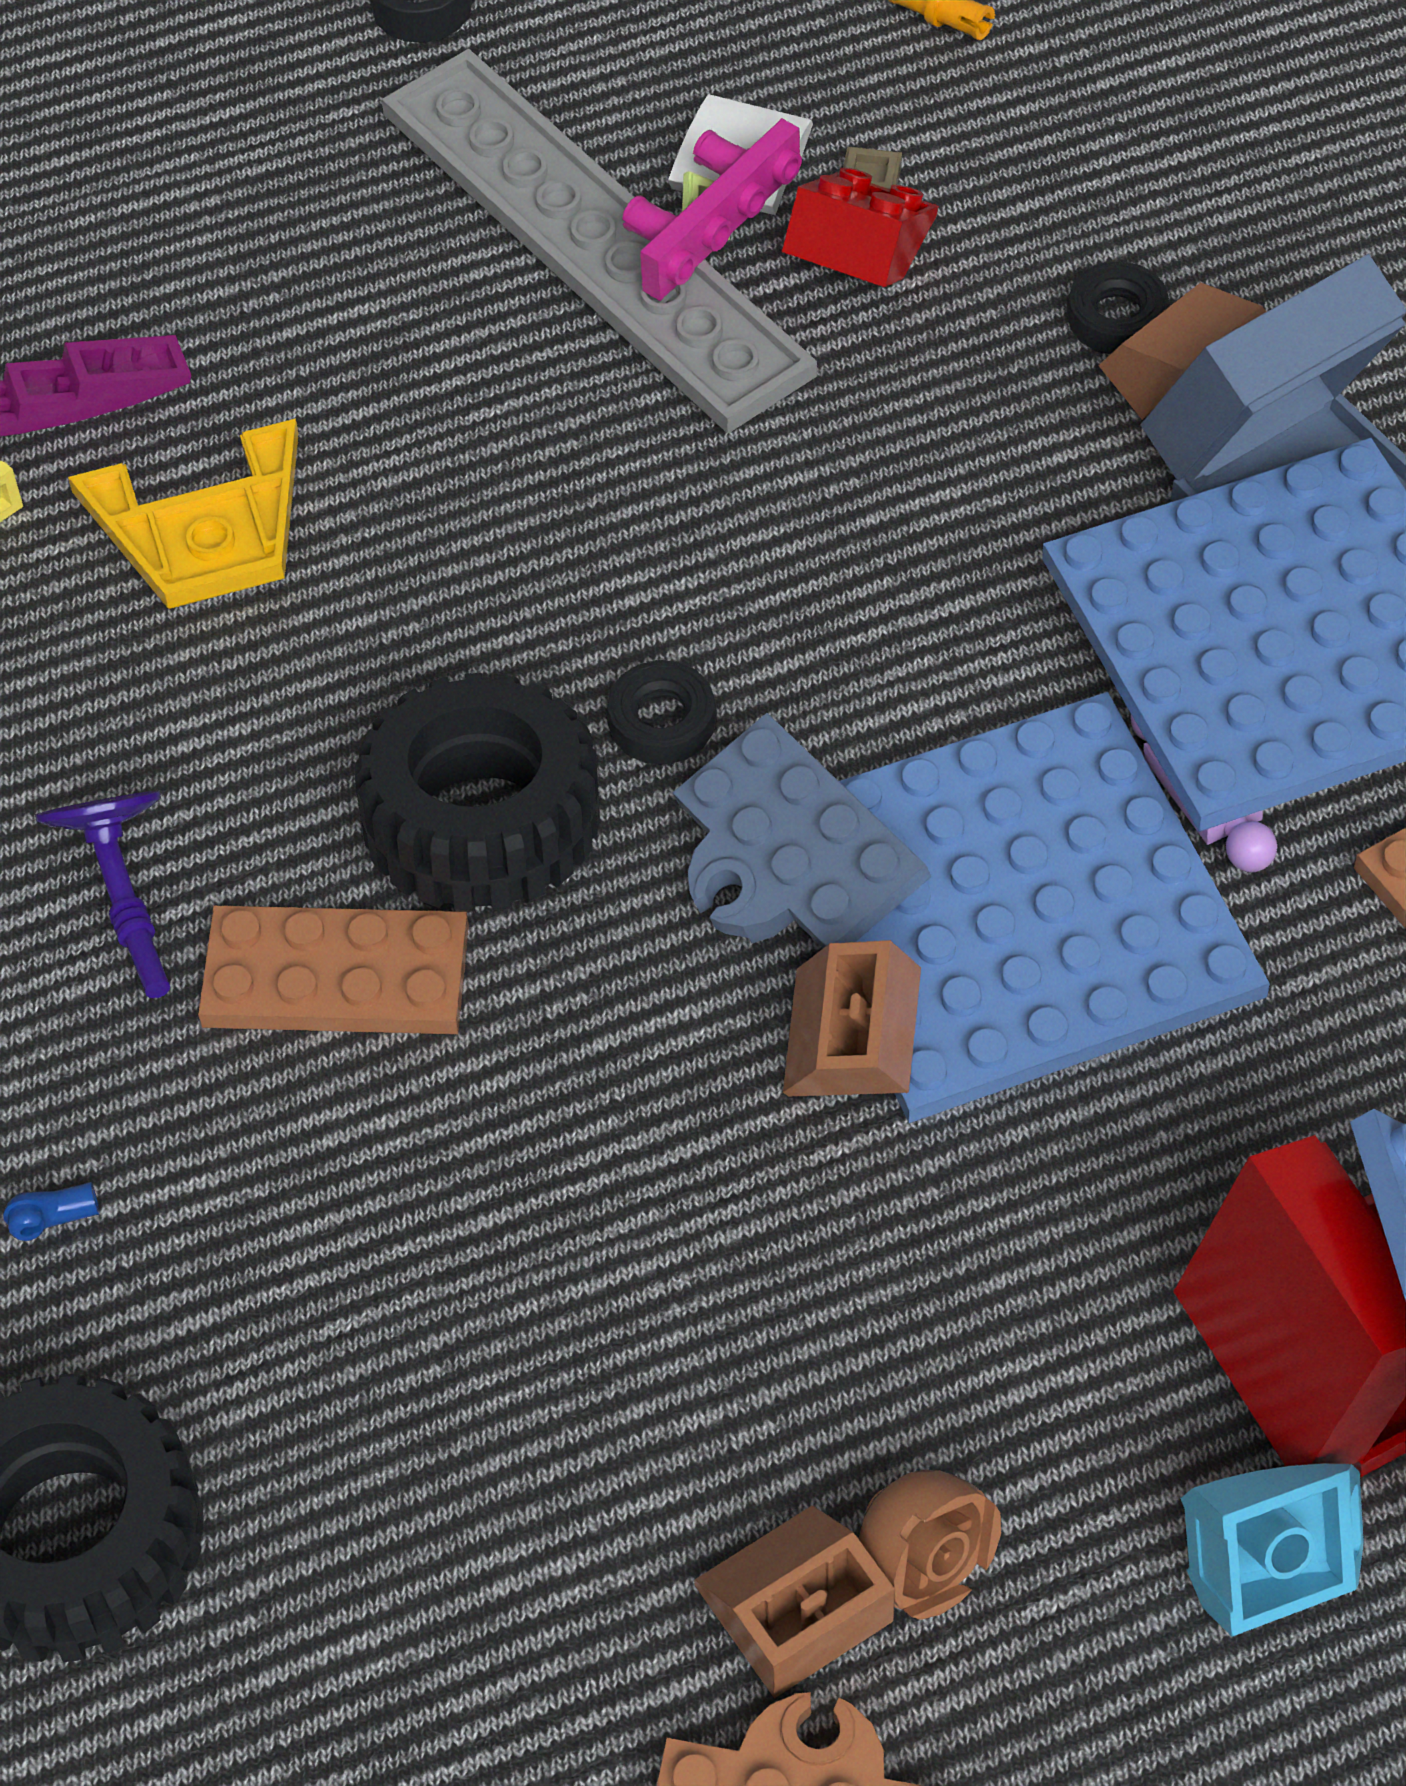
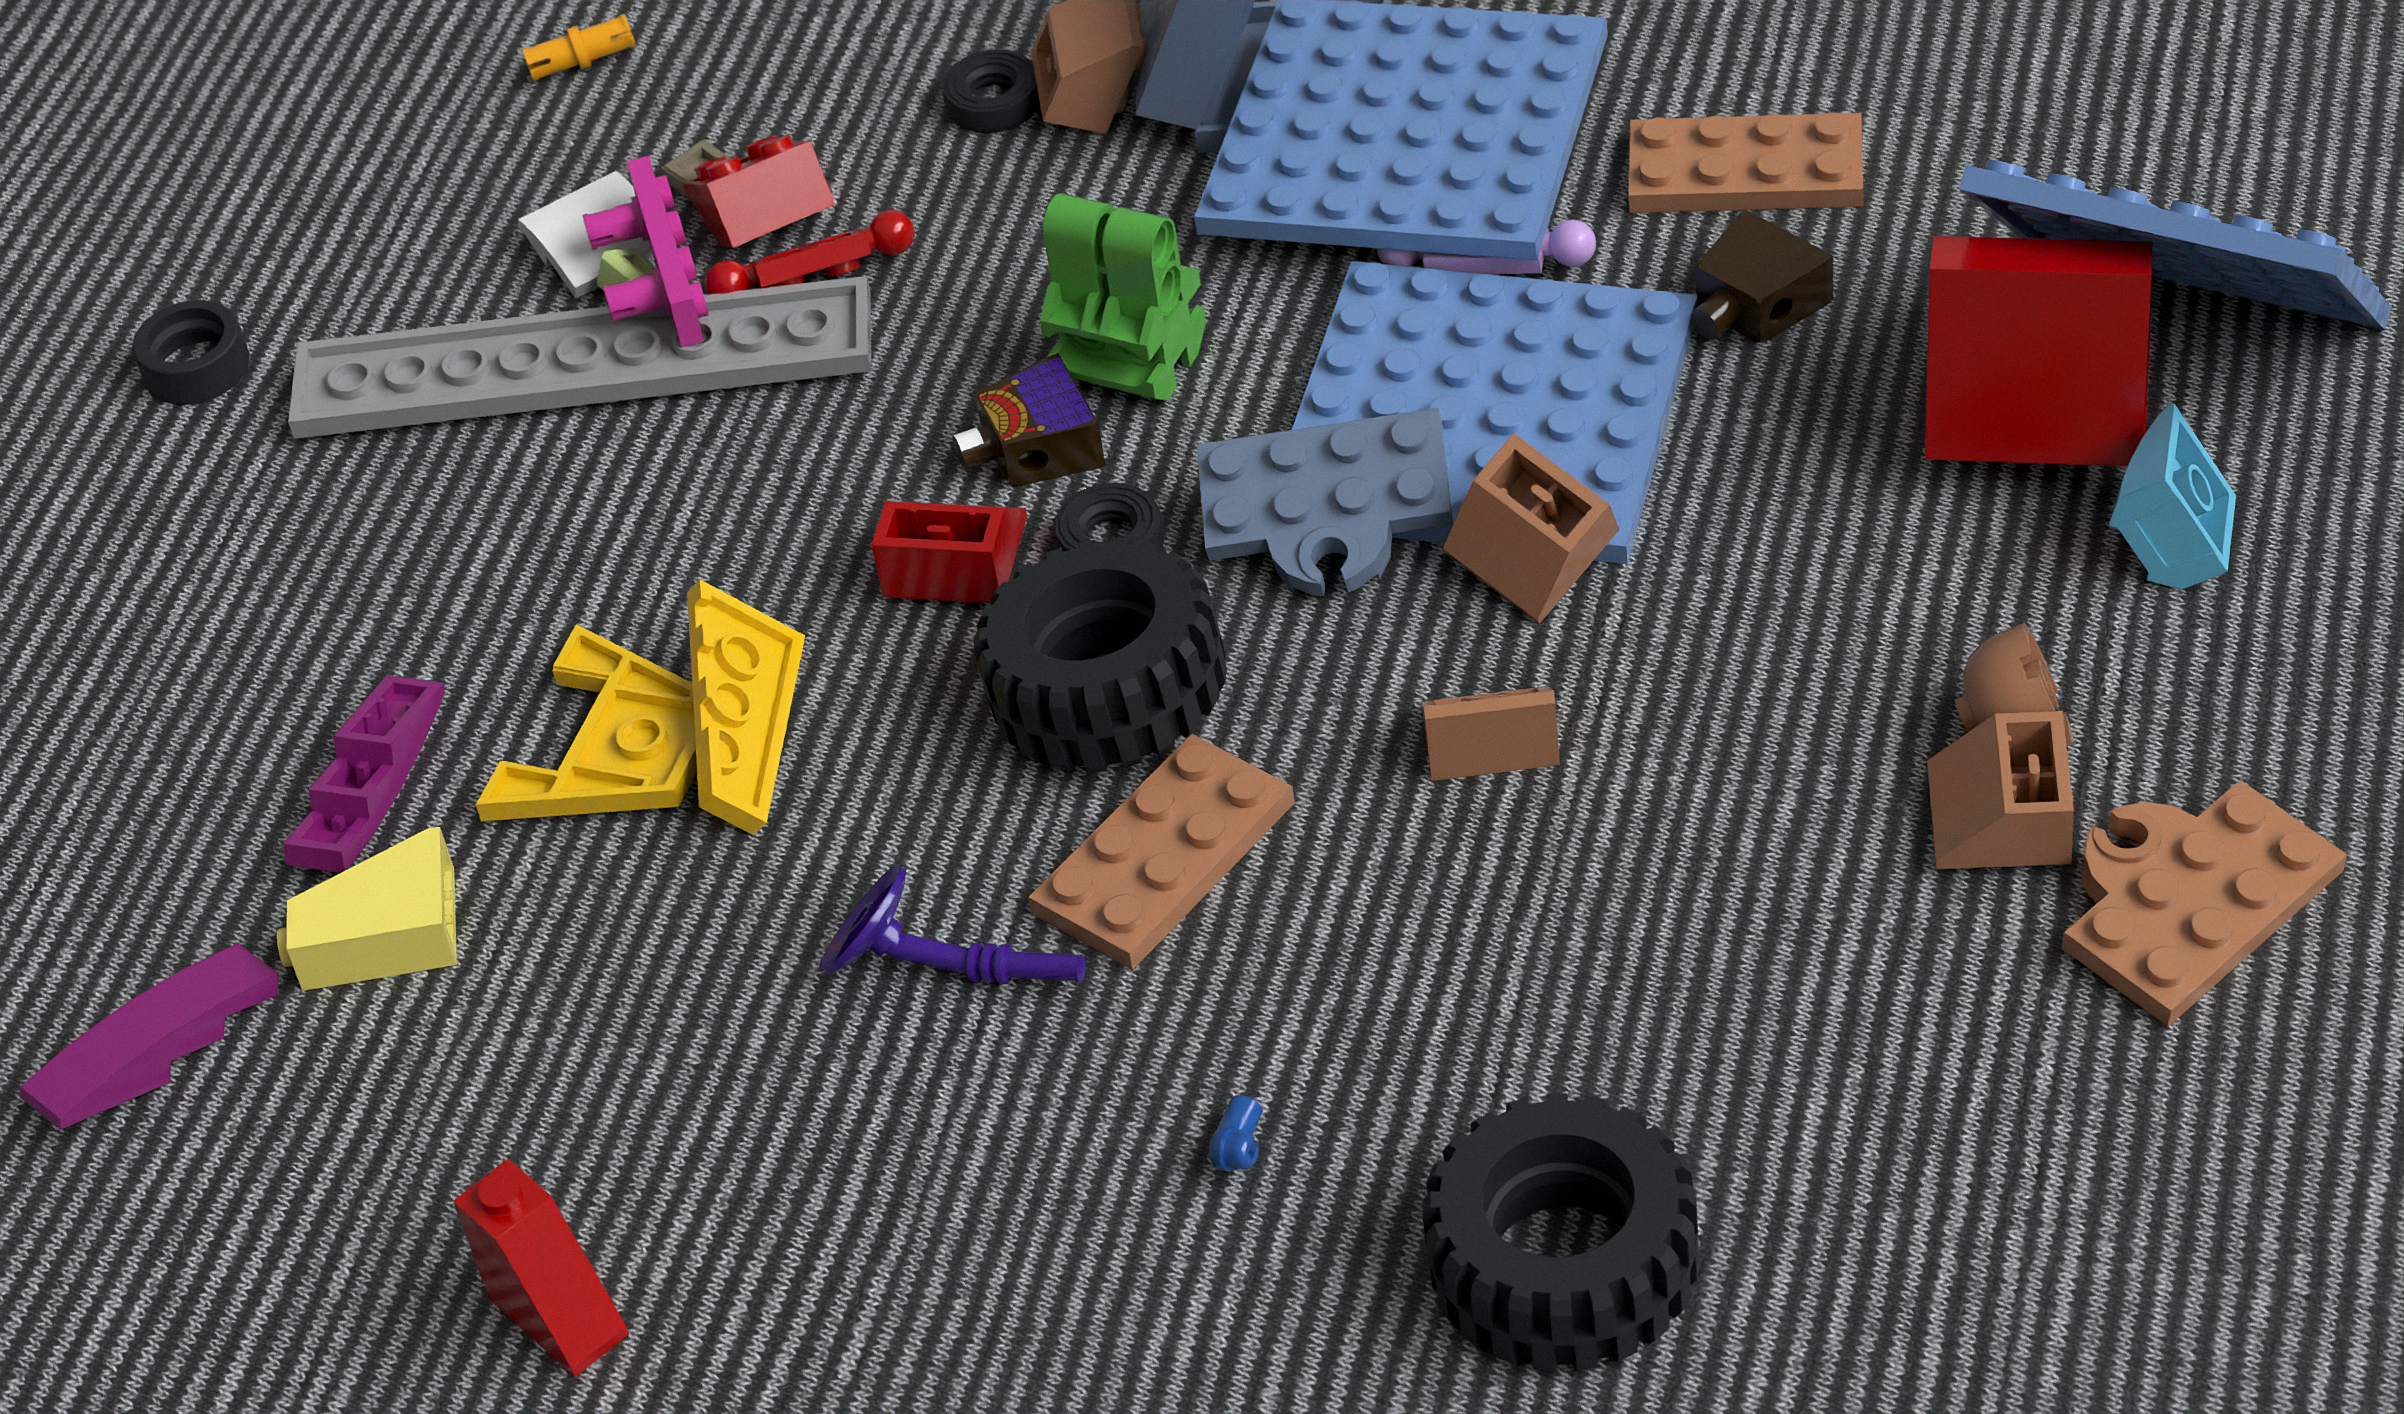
camera: 50 degrees left, 10 degrees down
none -> yellow wing [687,580,805,835]
none -> red plate [705,210,915,295]
none -> red slope [871,501,1027,603]
none -> dark brown torso [953,353,1106,487]
none -> bright green connector [1040,193,1206,401]
none -> nougat slope [1421,686,1560,781]
none -> dark brown torso [1691,209,1834,342]

